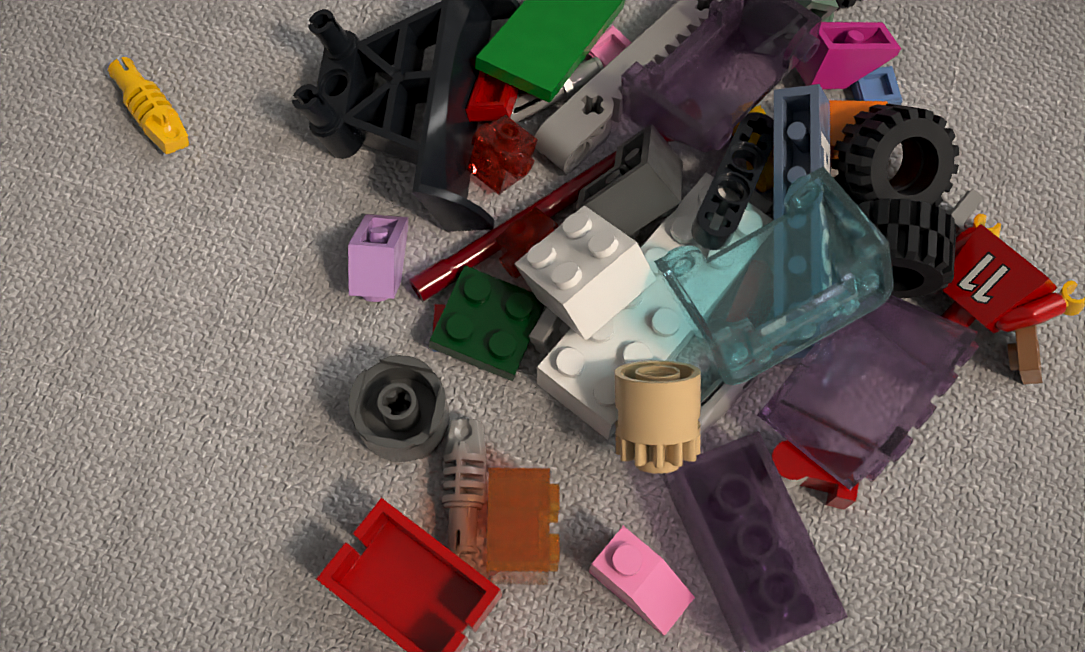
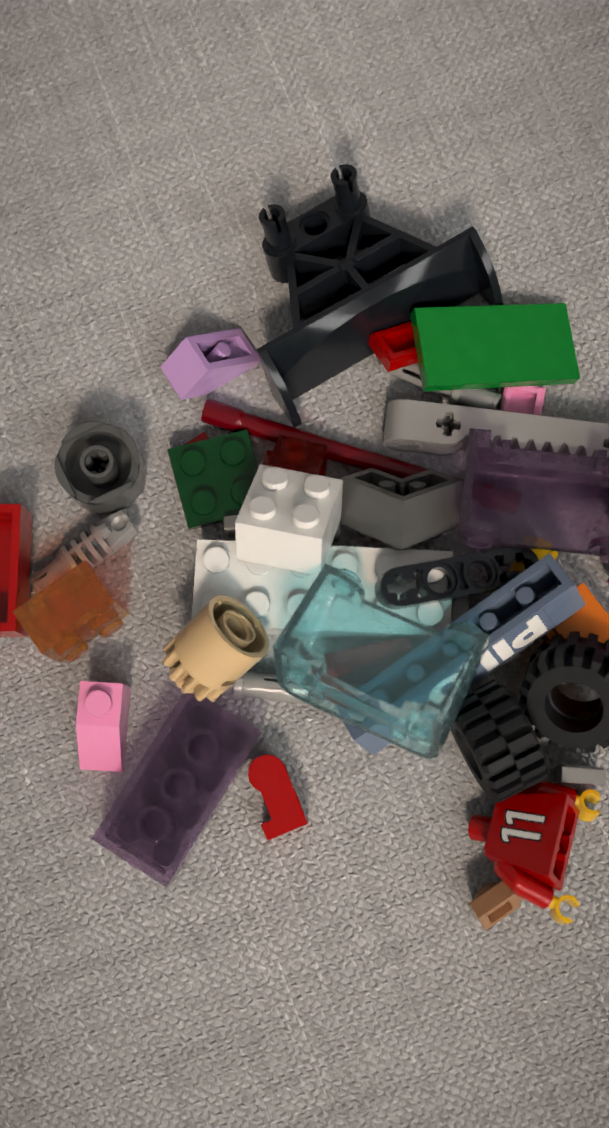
camera: 60 degrees right, 10 degrees up
yellow hinge [108,57,189,154] -> none
clear red brick [467,115,538,195] -> none
clear purple windscreen [757,284,979,490] -> none

